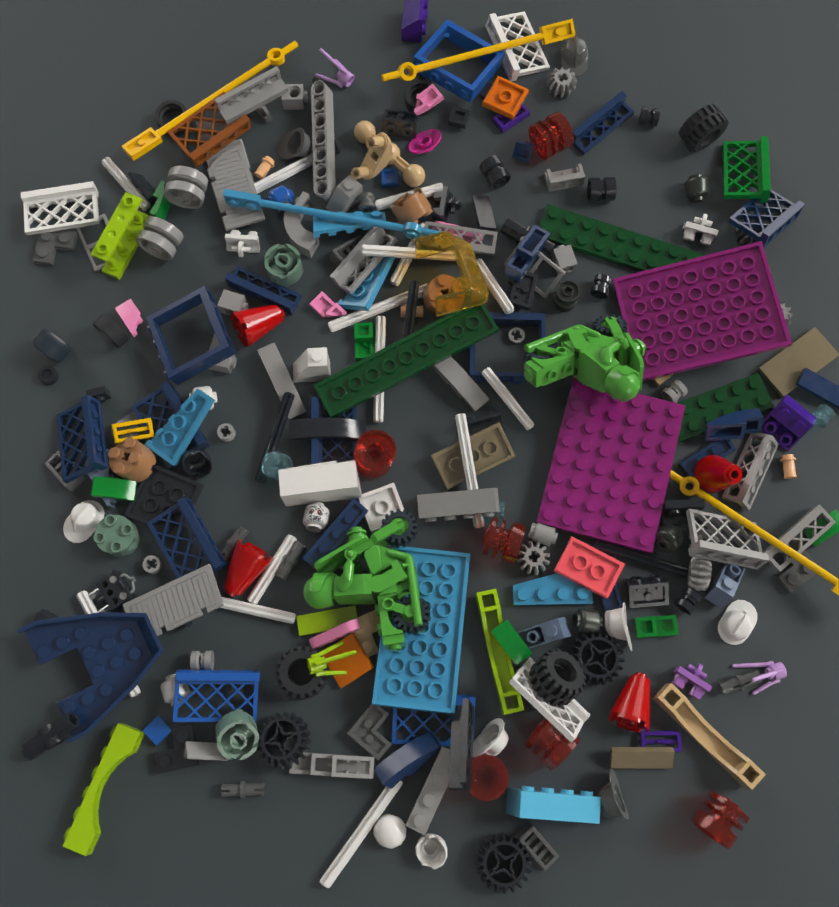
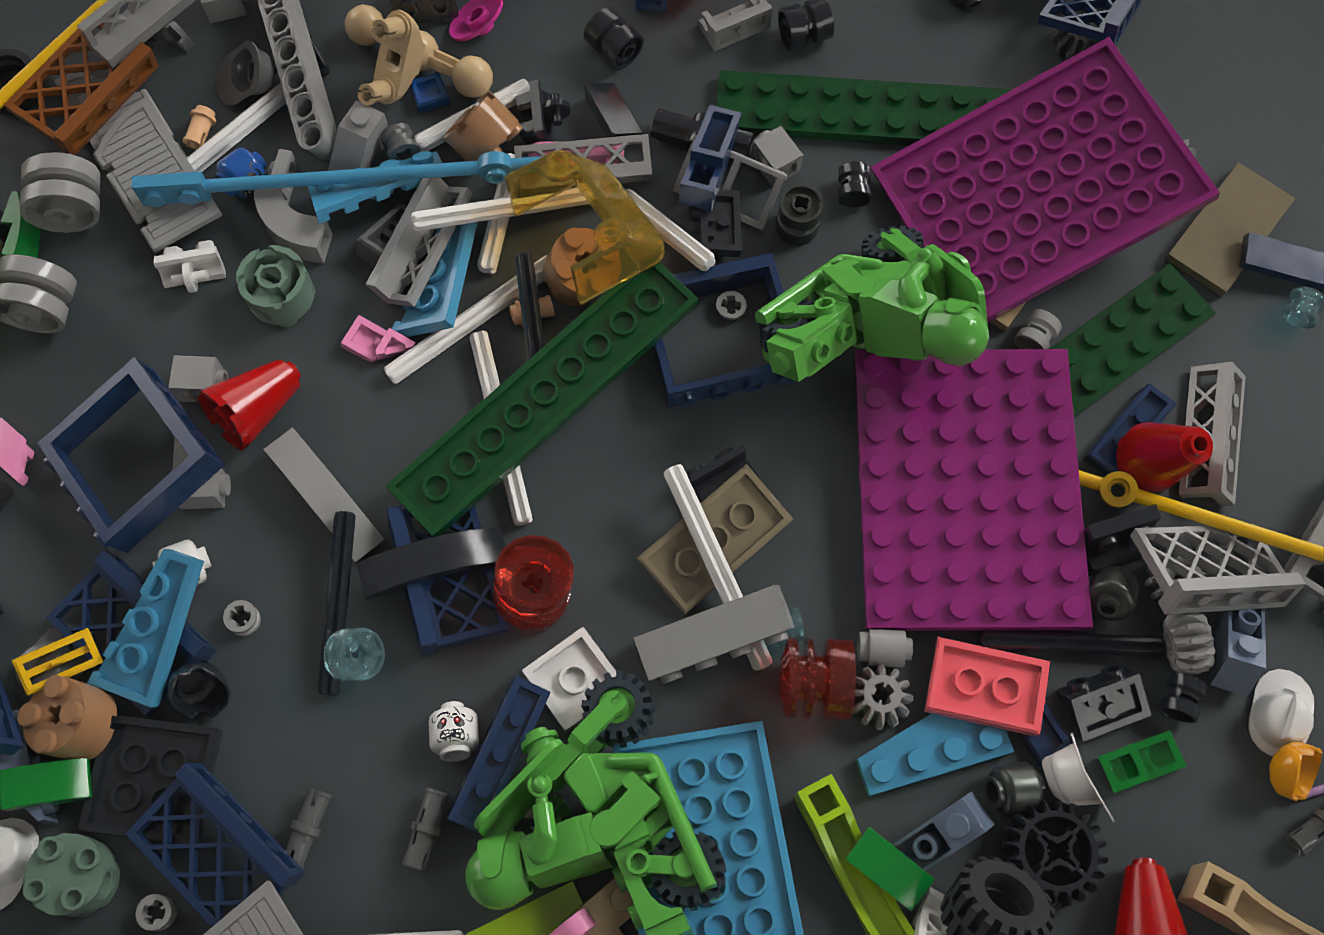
camera: 15 degrees left, 5 degrees down
red cone [223,539,273,597] -> none
dark blue fence [225,266,302,315] -> none
white axle [247,534,297,604] -> none
white slope [278,460,362,507] -> none
white slope [293,347,331,383] -> none
green slope [354,322,374,362] -> none
light grey slope [432,357,489,412] -> none
white axle [482,367,534,430] -> none
medium lavender hips [672,663,712,700] -> none
white hips [683,214,719,246] -> none
dark blue slope [705,408,763,441] -> none
dark purple slope [761,395,817,452] -> none
light nougat pin [780,454,797,479] -> none
none -> light orange hair [1269,742,1322,801]

